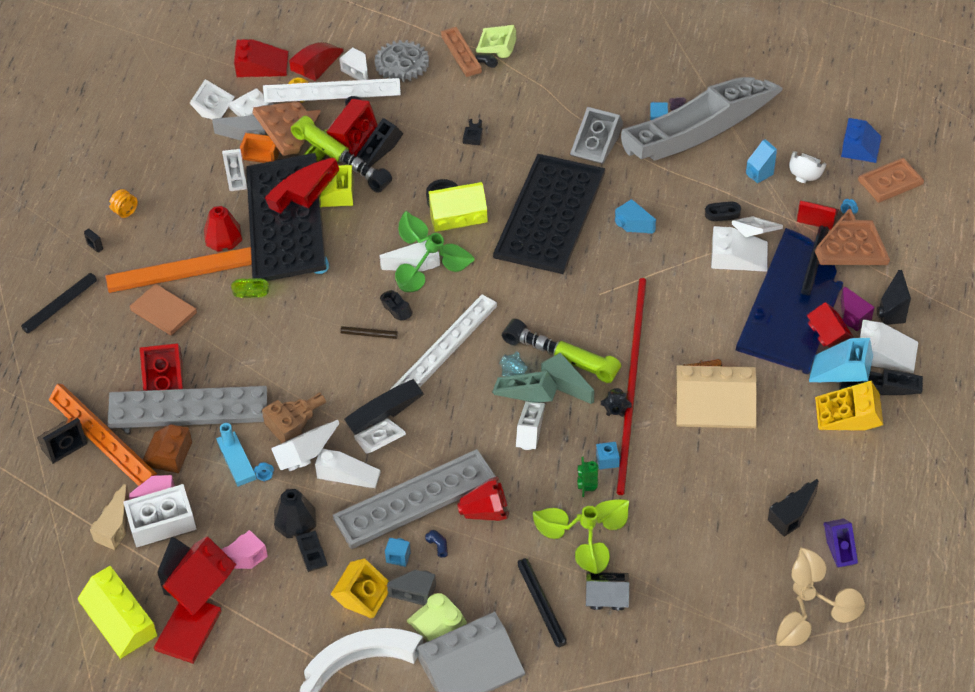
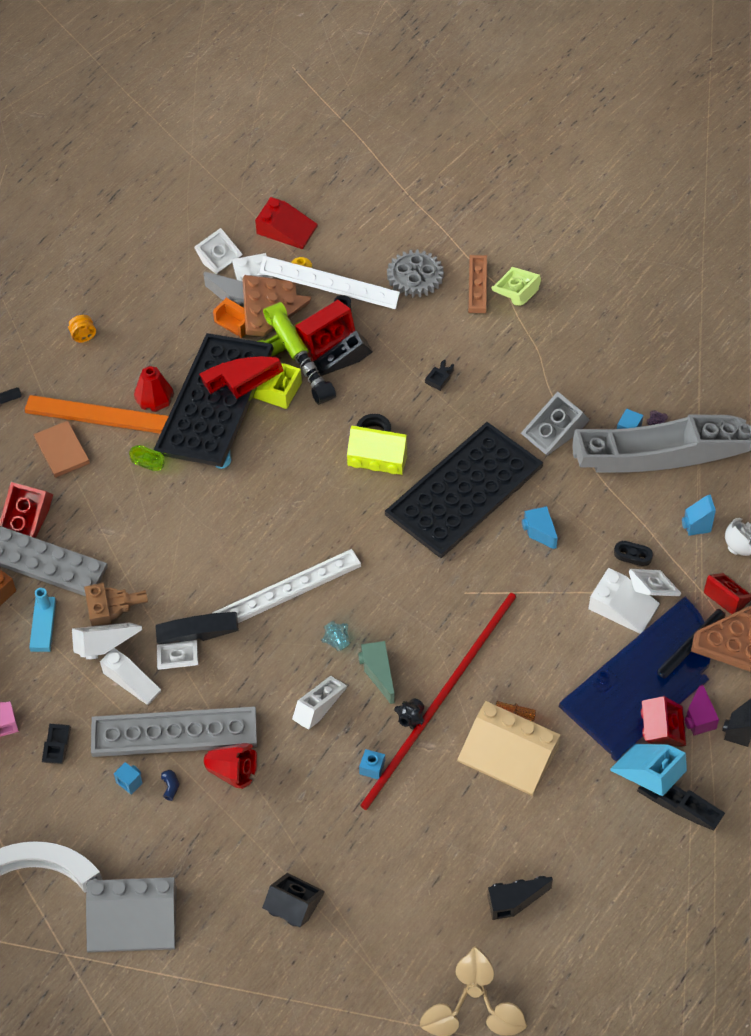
camera: 25 degrees right, 5 degrees up
black tile [84,228,103,253] -> none
white slope [222,149,247,191] -> none
dark azure plate [254,462,274,481] -> none
black cone [274,489,316,538] -> none
red slope [289,42,344,81] -> none
yellow slope [330,558,389,618] -> none
white slope [339,47,368,80] -> none
dark brown bar [341,326,398,339] -> none
white slope [379,241,440,271] -> none
black piece [380,290,413,321] -> none
dark grey slope [387,570,436,605] -> none
bright green plant [395,211,475,292] -> none
yellowish green slope [407,593,467,642] -> none
black arm [475,54,498,68] -> none
sand green slope [492,371,558,403] -> none
piece [501,319,621,383] -> none
black axle [518,558,567,648] -> none
lime plant [533,499,629,574] -> none
green hinge [577,457,599,497] -> none
yellow slope [815,381,883,430] -> none
dark purple slope [824,518,858,568] -> none
white slope [859,320,918,373] -> none

